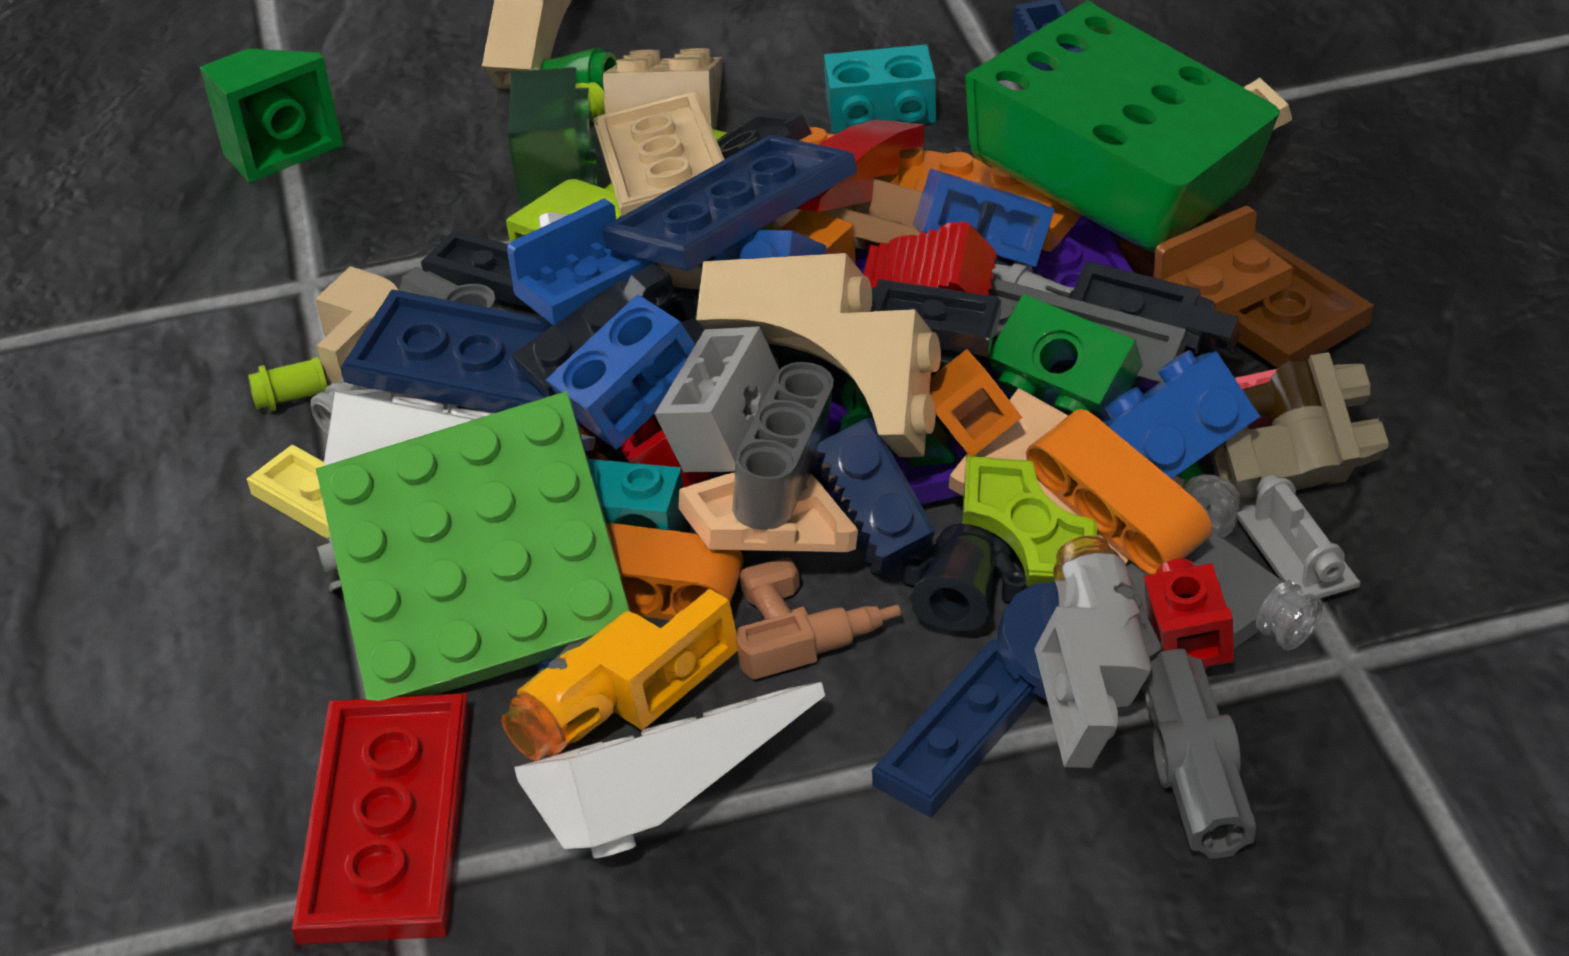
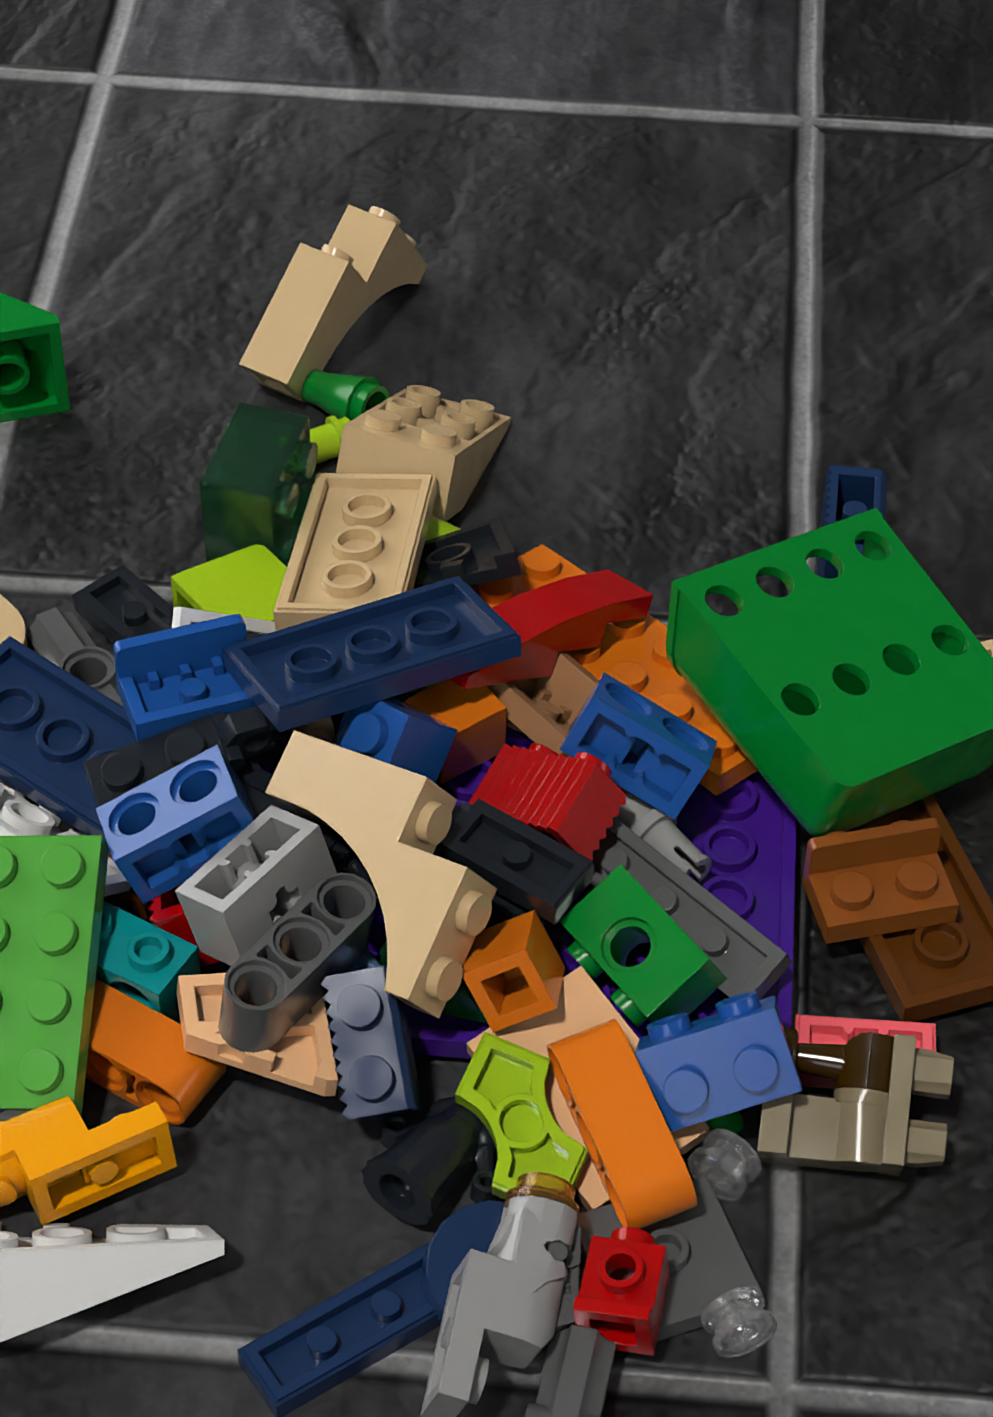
camera: 15 degrees right, 5 degrees up
nougat piece [736,557,901,680] -> none
teal brick [824,44,936,133] -> none
black hinge [1071,261,1241,354] -> none
light grey hinge [1236,475,1360,605] -> none

